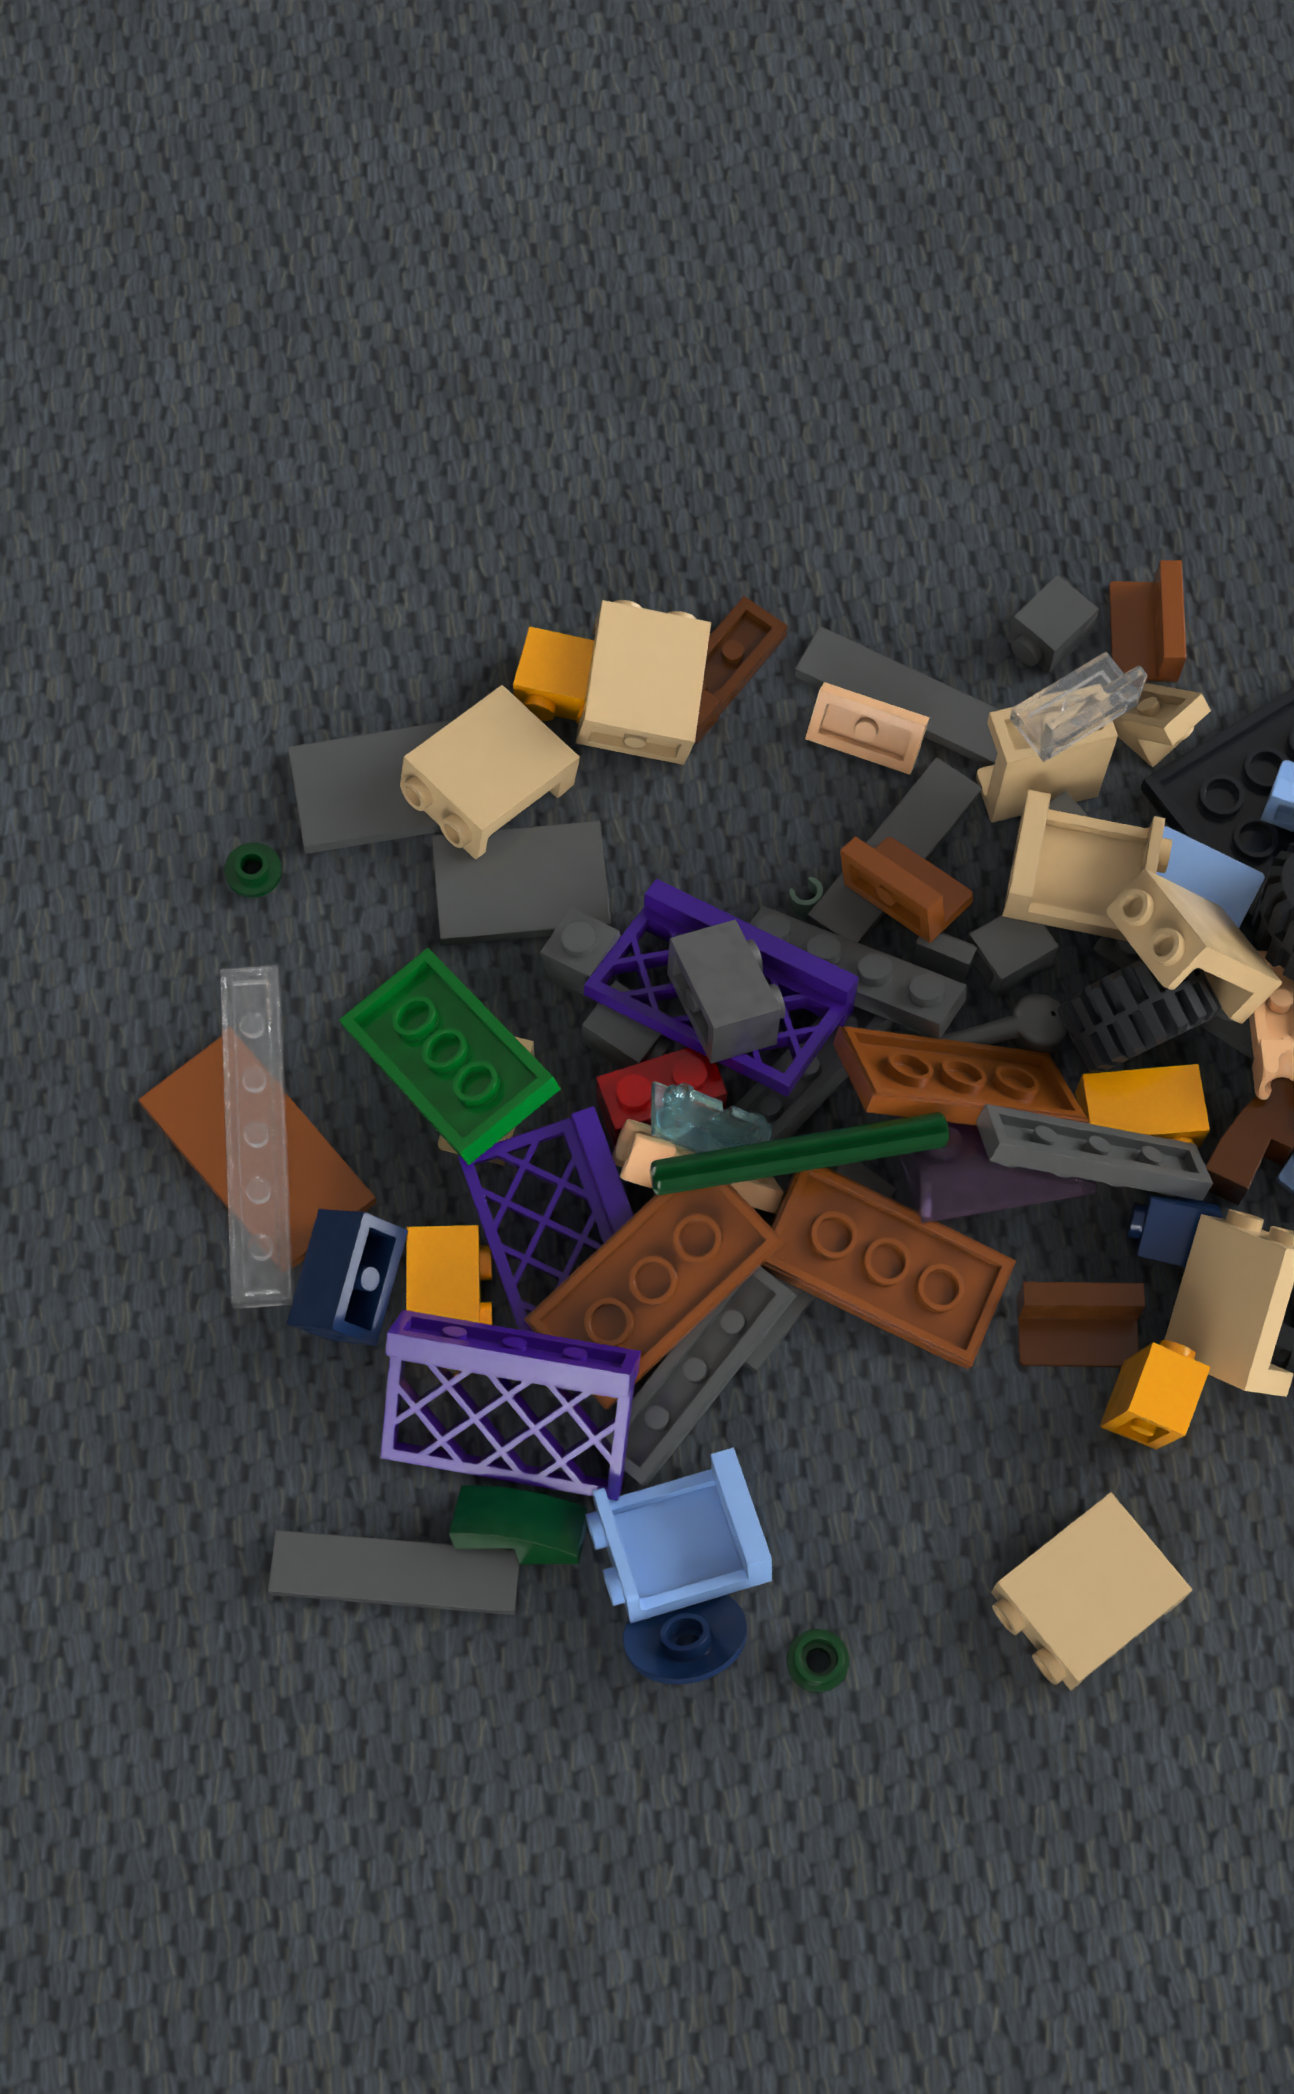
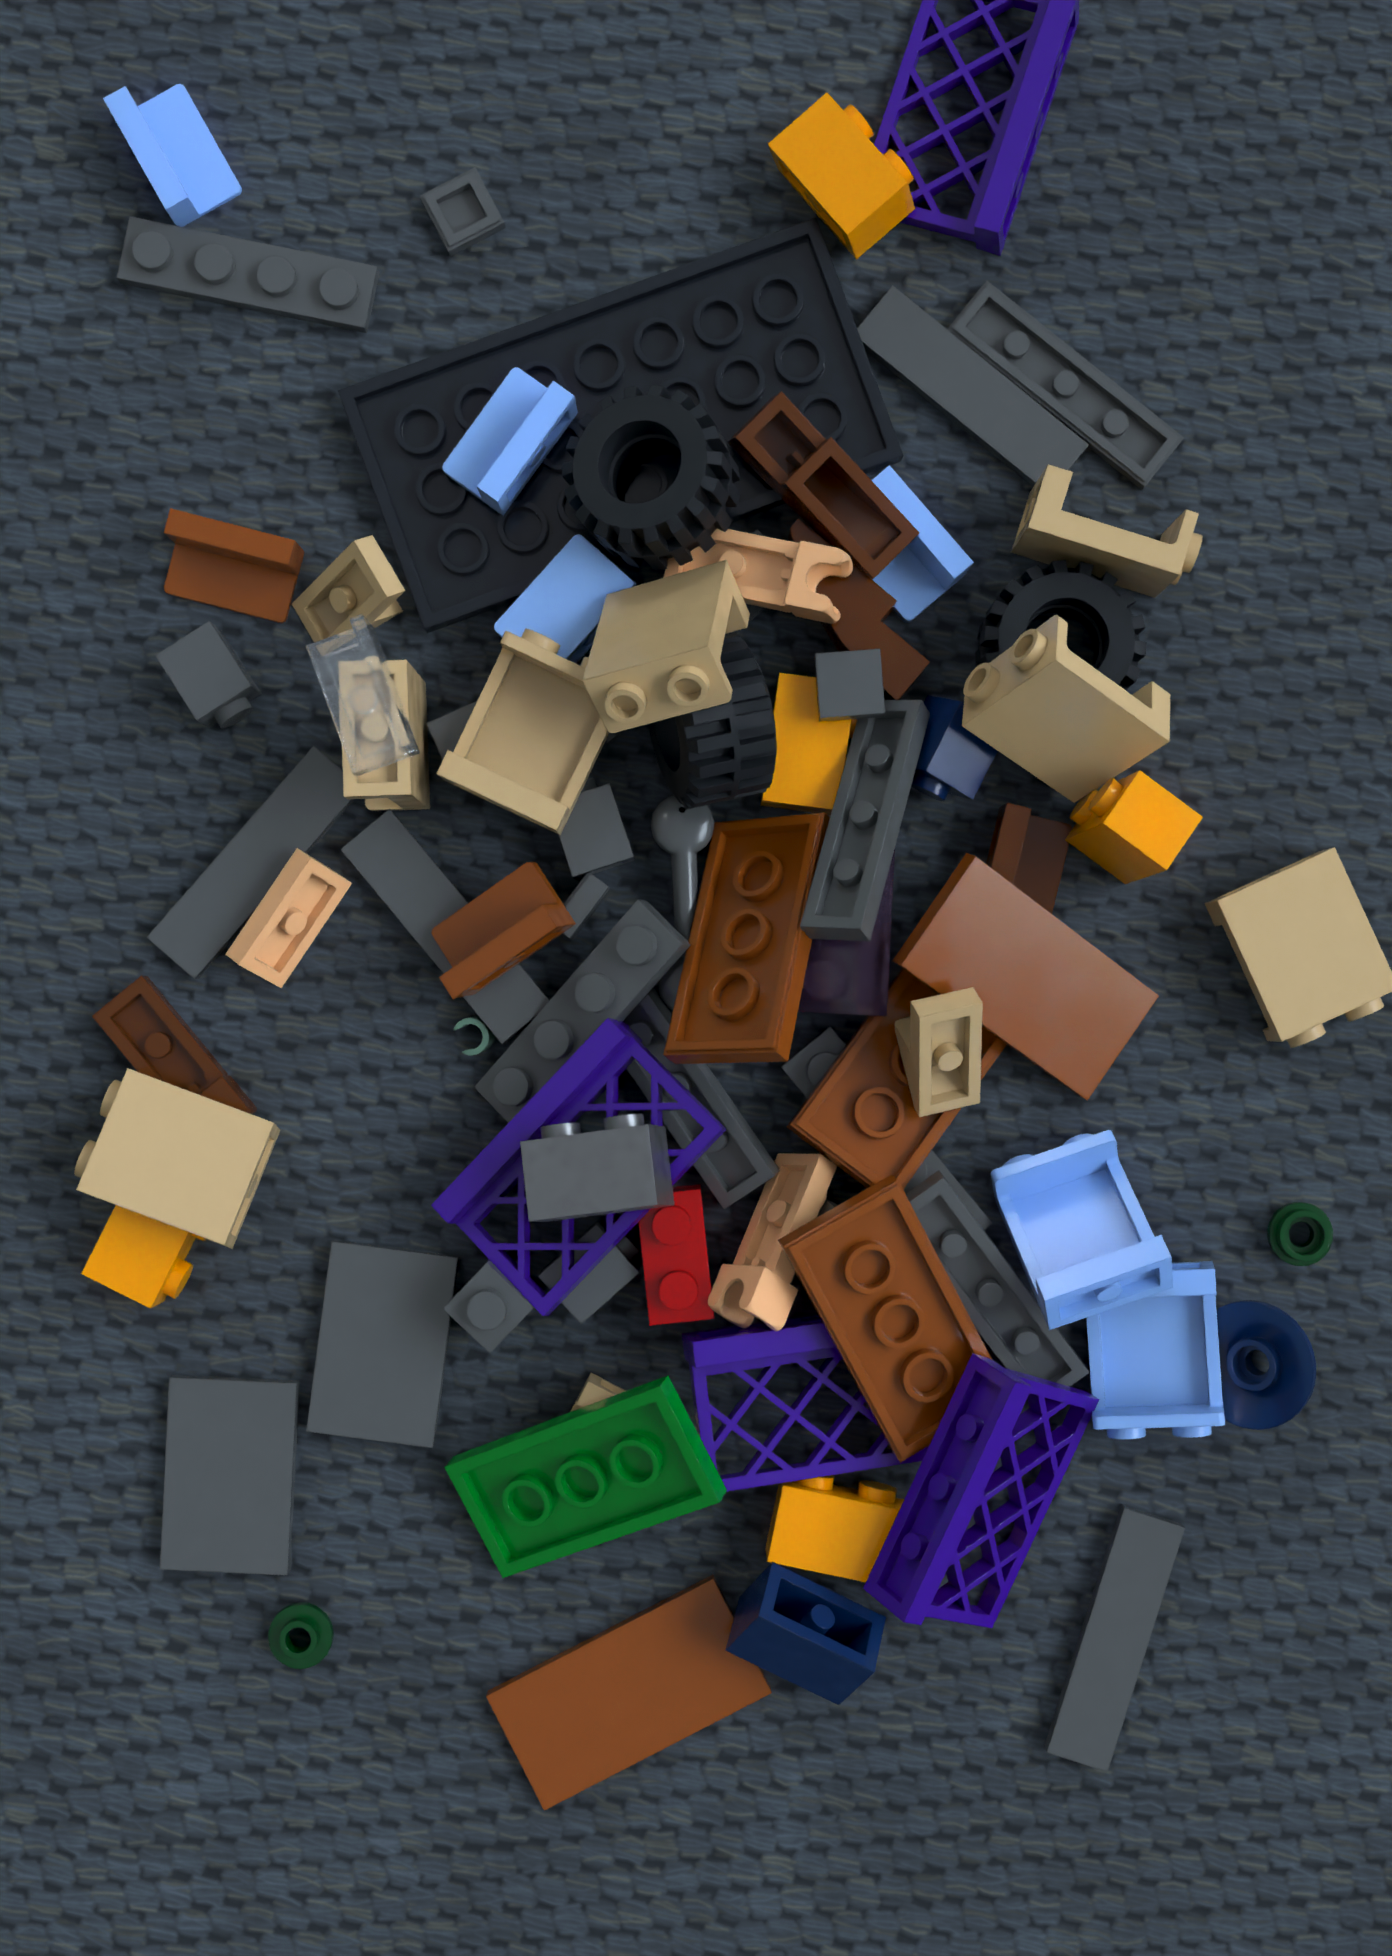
camera: 75 degrees left, 20 degrees up
clear tile [220,965,294,1309] -> none
tan panel [400,685,580,859] -> none
dark green slope [449,1485,588,1564] -> none
dark green axle [650,1112,949,1195] -> none
clear light blue hinge [651,1081,772,1153] -> none
none -> dark grey tile [814,649,885,722]
none -> dark orange tile [892,853,1159,1101]
none -> tan slope [895,987,983,1117]
none -> light blue panel [990,1130,1173,1330]

